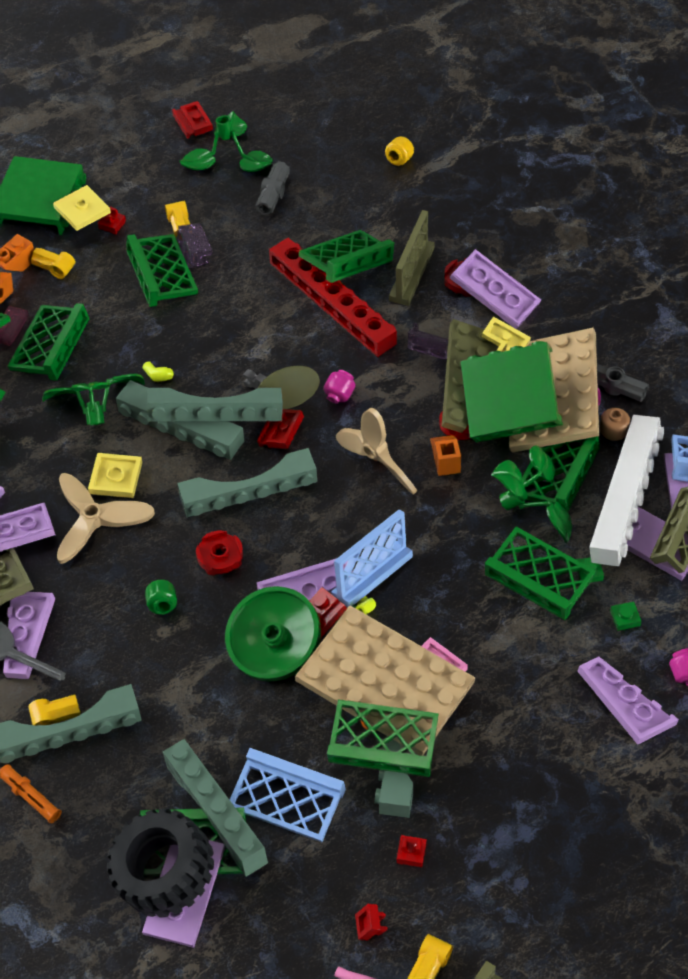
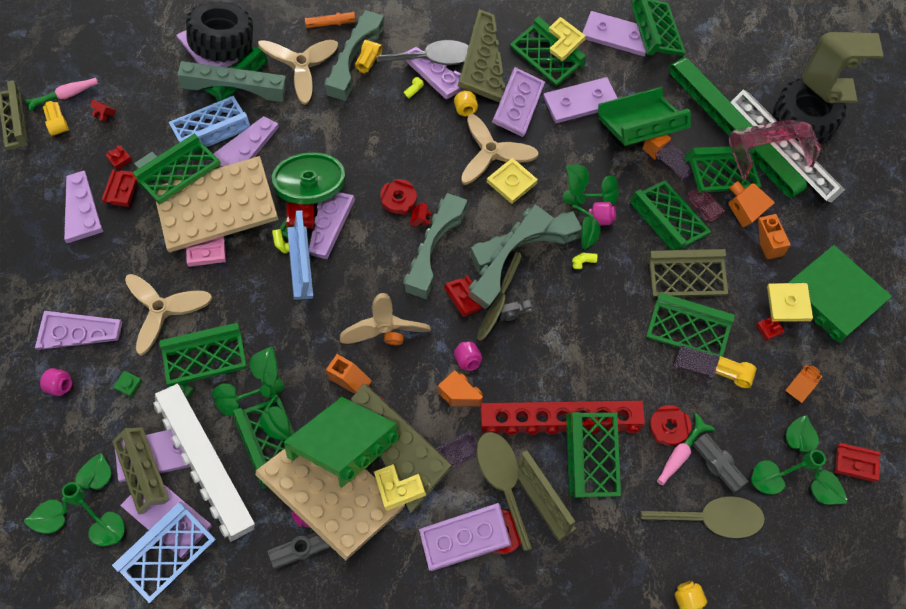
camera: 125 degrees right, 10 degrees up
yellow piece [31,248,76,279] -> none
green head [145,580,177,615] -> none
medium nougat head [600,408,630,441] -> none
none -> lavender wing [64,170,103,243]
none -> red plate [102,169,138,207]
none -> tan piece [125,274,212,356]
none -> lavender wing [208,116,279,168]
none -> tan piece [258,40,338,105]
none -> neon yellow arm [403,77,424,99]
none -> red tile [410,202,432,227]
none -> orange slope [438,370,483,407]
none -> yellow head [454,91,478,117]
none -> olive piece [476,432,532,551]
none -> dark pink head [589,202,616,226]
none -> olive piece [640,497,764,539]
none -> olive fence [647,249,728,298]
none -> red plate [649,405,691,446]
none -> bright pink piece [657,413,715,485]
none -> orange slope [785,364,823,403]

